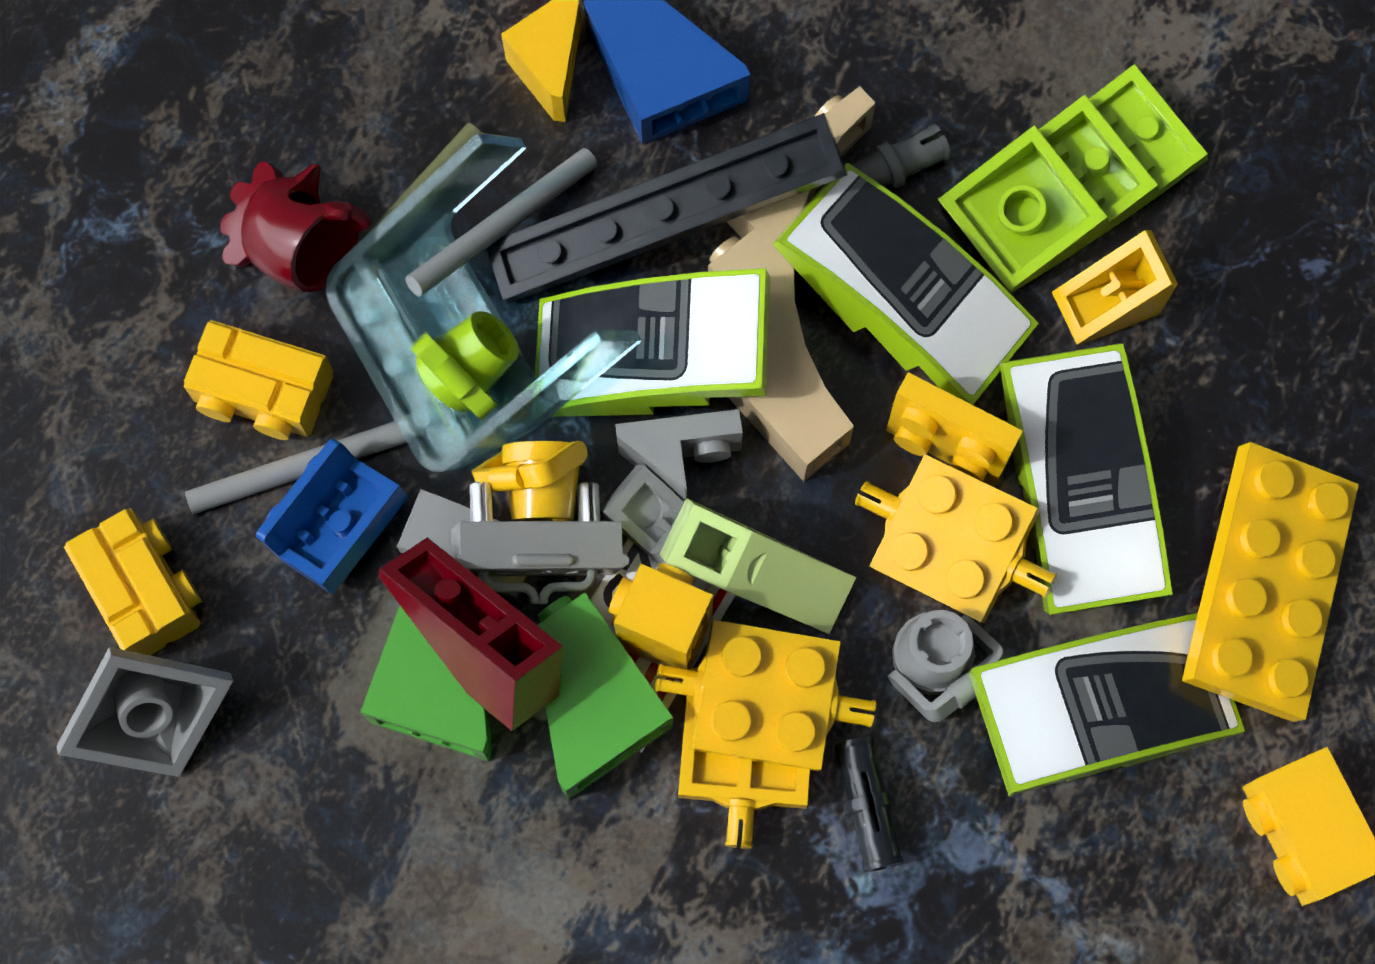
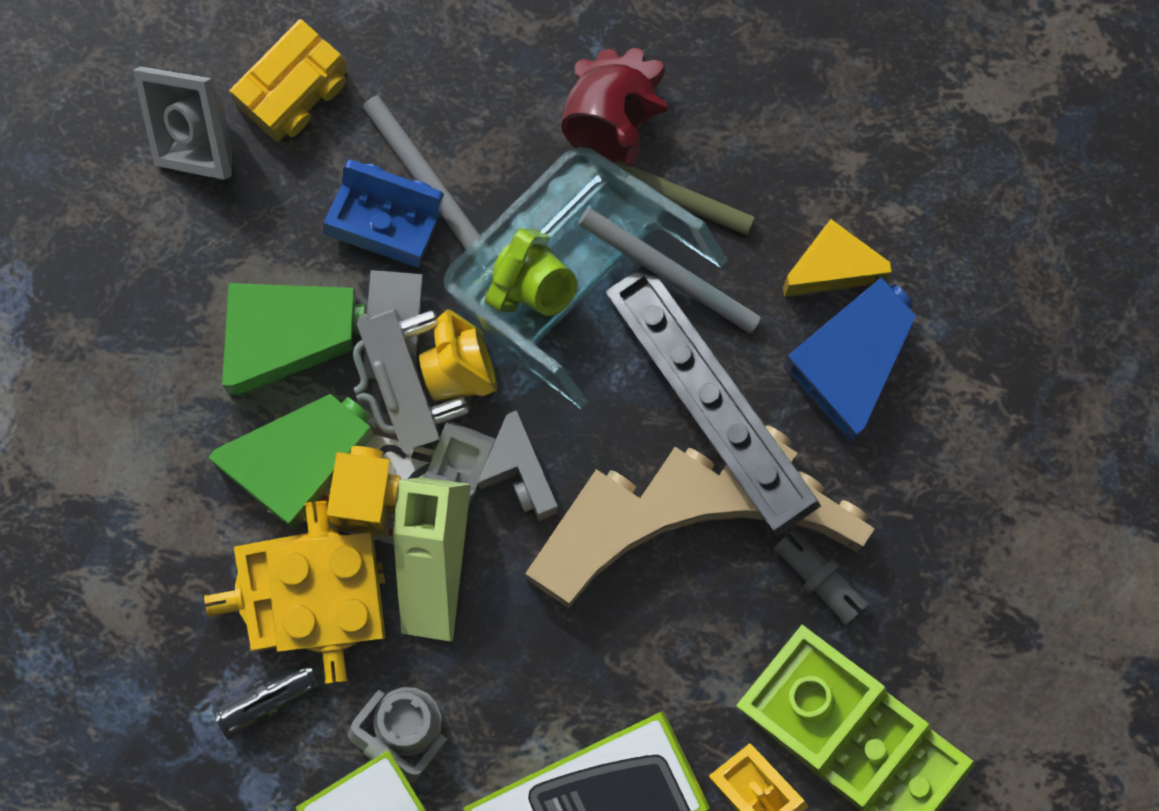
camera: 70 degrees right, 5 degrees up
yellow brick [184,320,334,440] -> none
dark red slope [379,537,563,731] -> none
slope [532,268,770,417] -> none
slope [772,163,1039,405] -> none
yellow plate [855,454,1057,623] -> none
yellow plate [886,372,1023,487] -> none

